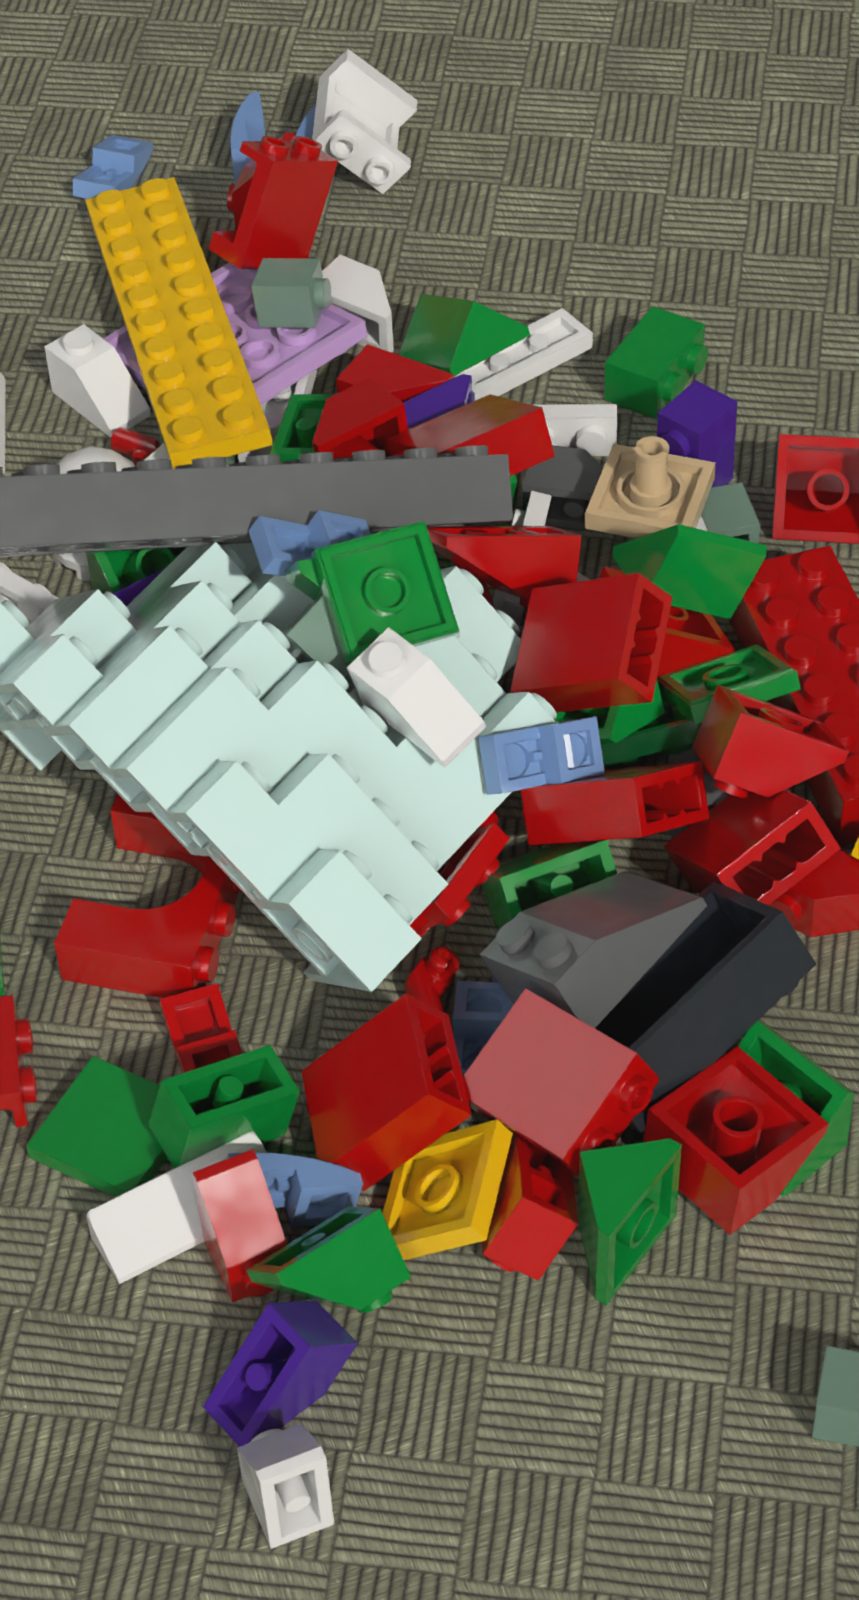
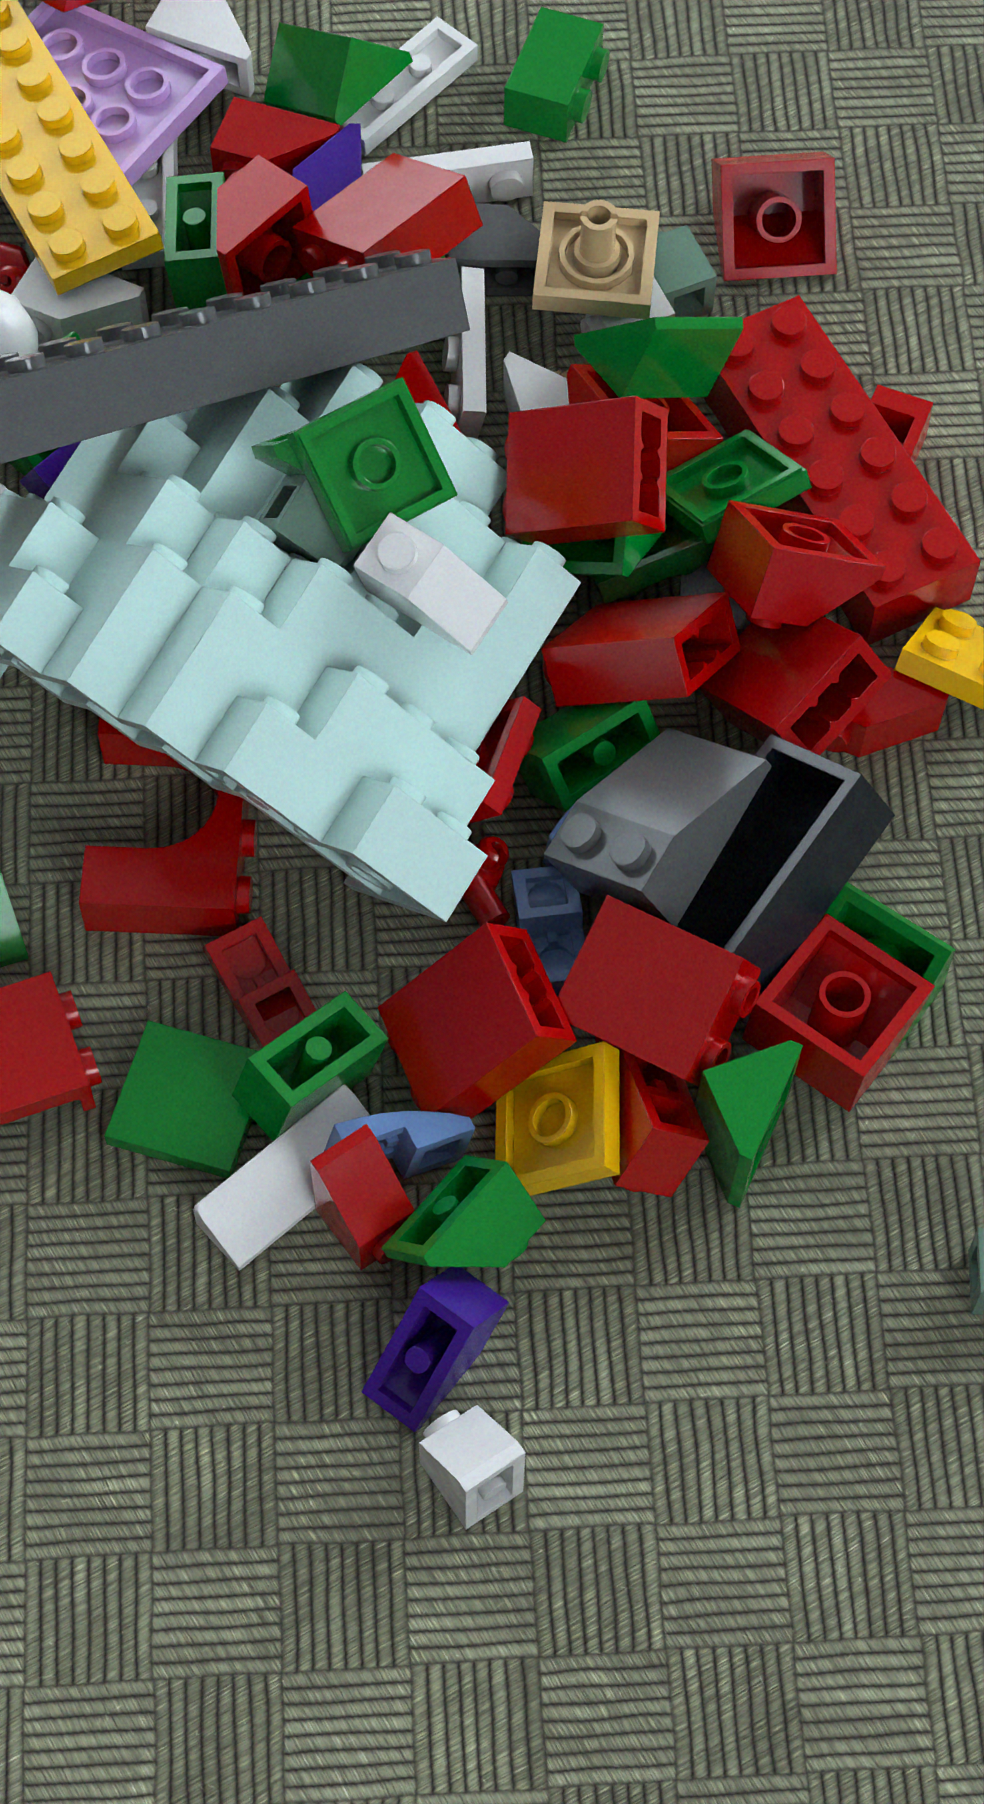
camera: 15 degrees left, 15 degrees up
medium blue slope [248,510,371,576] -> none
sand green brick [251,258,331,328] -> none
red slope [427,526,582,608] -> none
medium blue slope [478,717,605,795] -> none
dark purple brick [657,380,738,488] -> none

